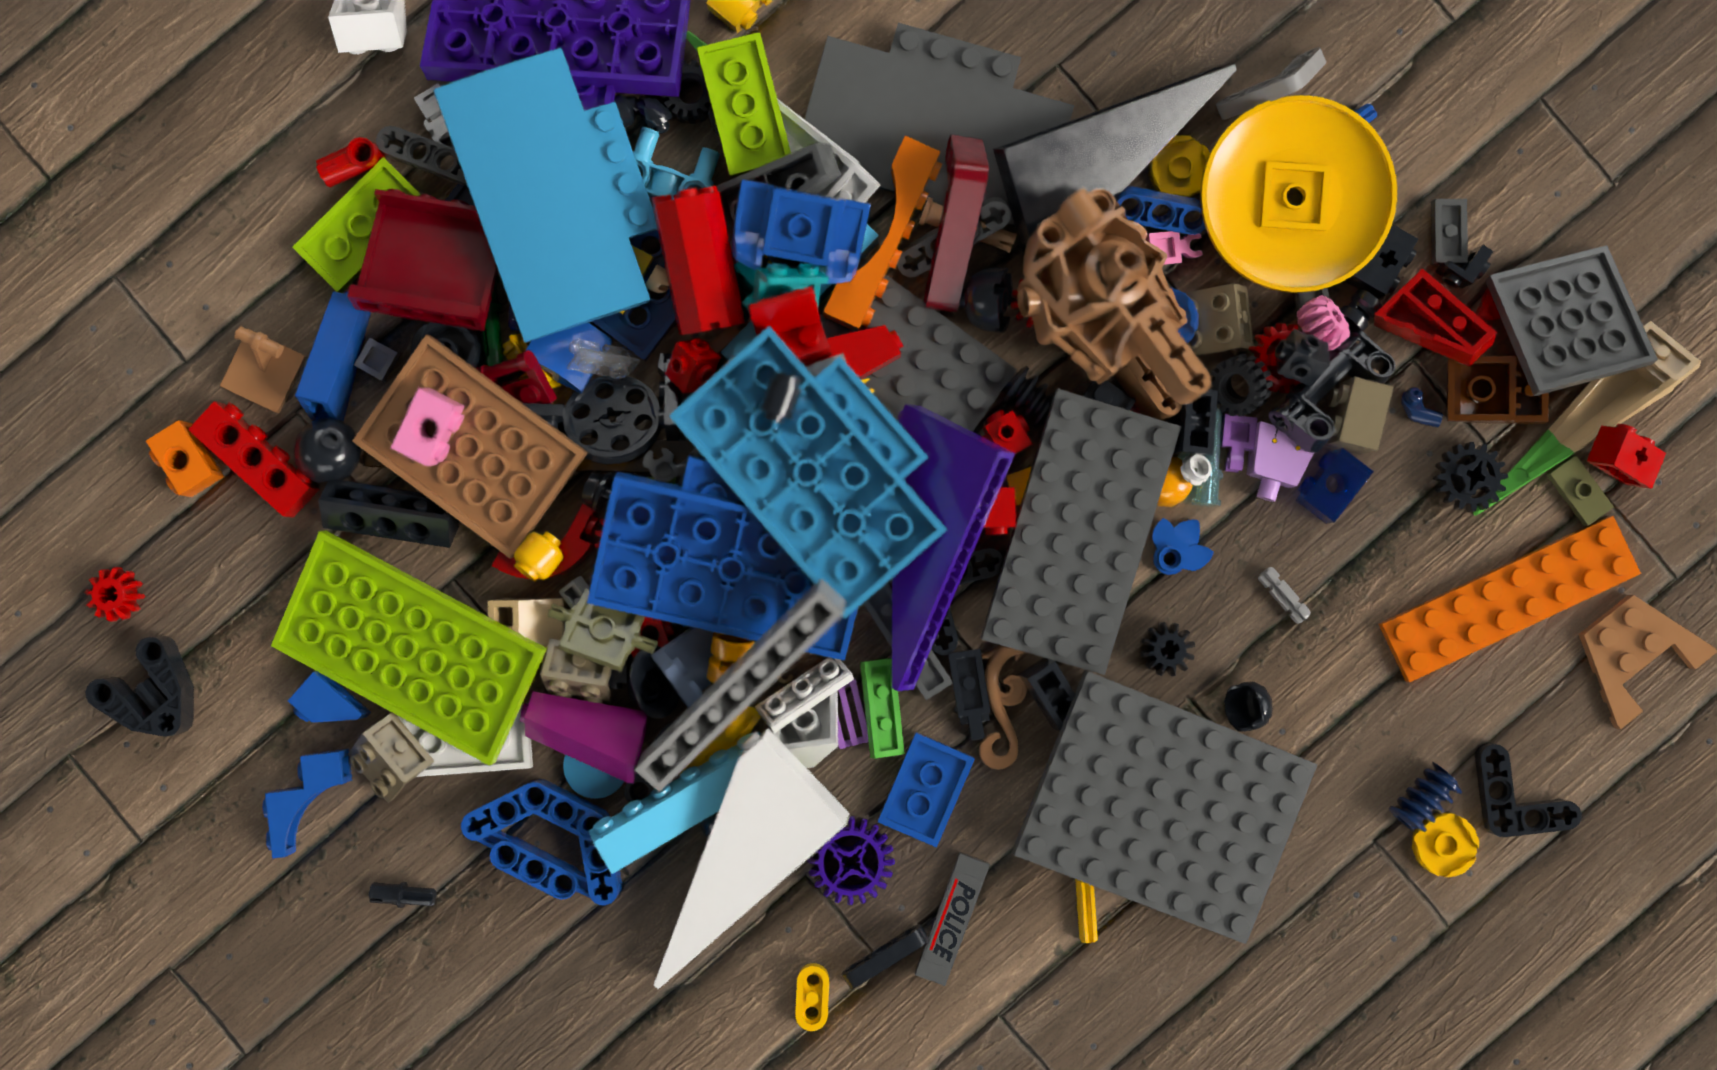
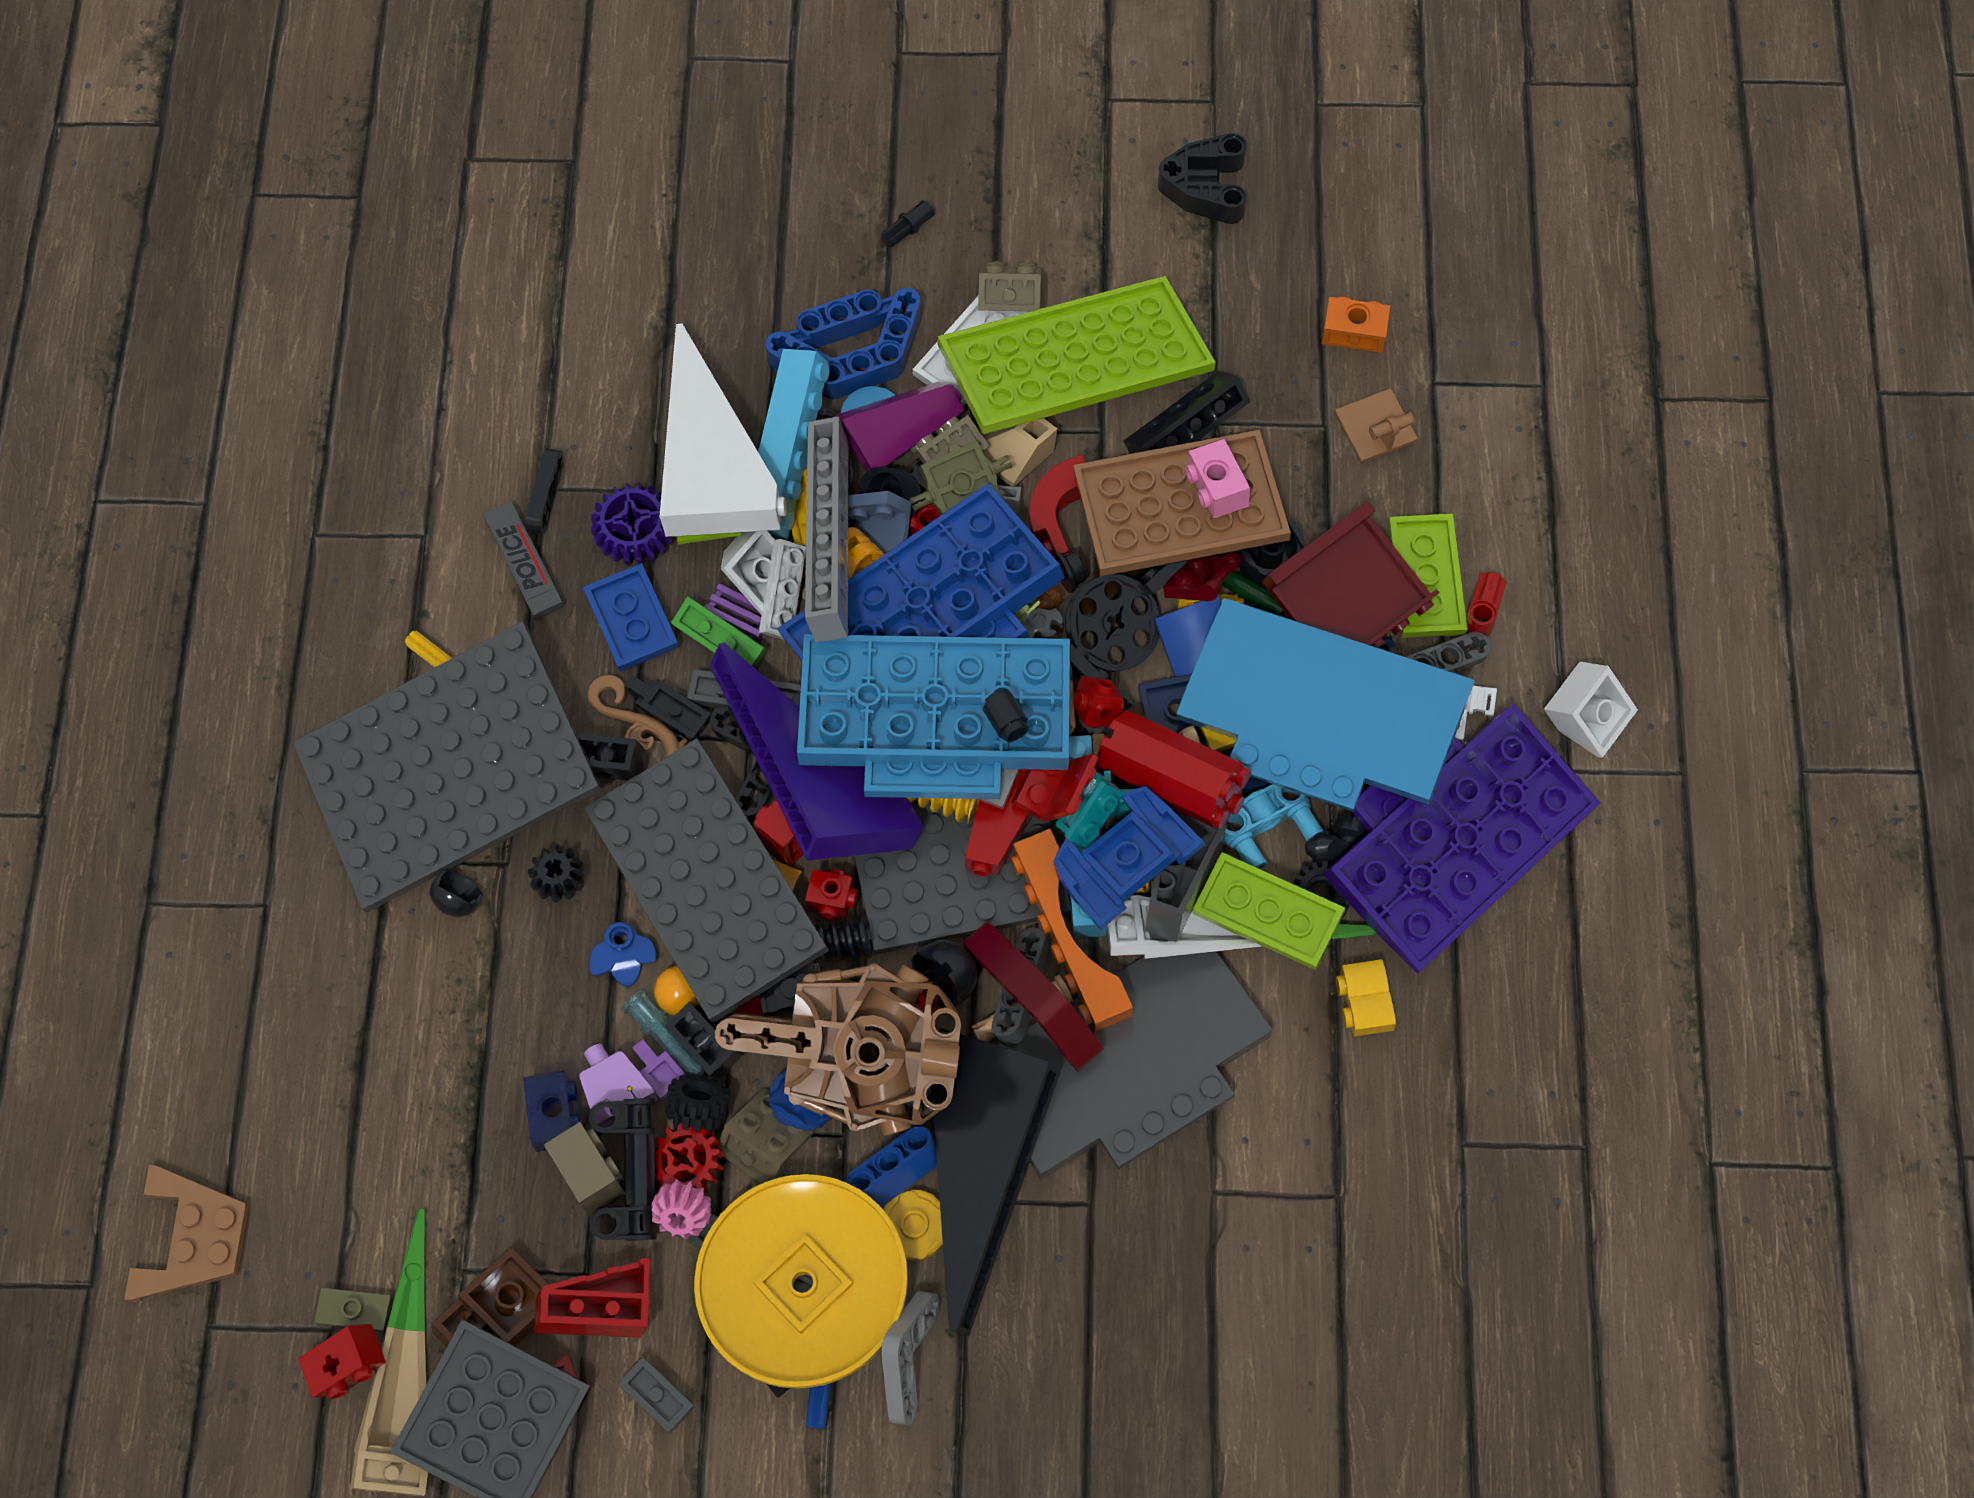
camera: 135 degrees right, 20 degrees down
red gear [84,567,146,622] -> none
red brick [188,401,320,518] -> none
blue arch [262,749,352,859] -> none
blue slope [288,671,371,723] -> none
black cylinder [293,417,361,483] -> none
blue slope [295,291,371,422] -> none
light grey tile [354,337,401,382] -> none
yellow head [514,531,563,581] -> none
clear hinge [567,338,640,379] -> none
yellow plate [795,963,829,1031] -> none
bright pink plate [1145,231,1203,265] -> none
white plate [1180,454,1212,486] -> none
light grey axle [1258,567,1311,624] -> none
black brick [1274,329,1330,386] -> none
black wheel [1340,289,1382,331] -> none
black brick [1344,224,1418,299] -> none
orange plate [1379,516,1641,682] -> none
dark blue piece [1389,761,1462,832] -> none
dark blue arm [1401,387,1443,428] -> none
yellow tile [1412,812,1479,877] -> none
black gear [1433,442,1508,512] -> none
black bracket [1436,244,1494,289] -> none
black beam [1475,743,1582,837] -> none

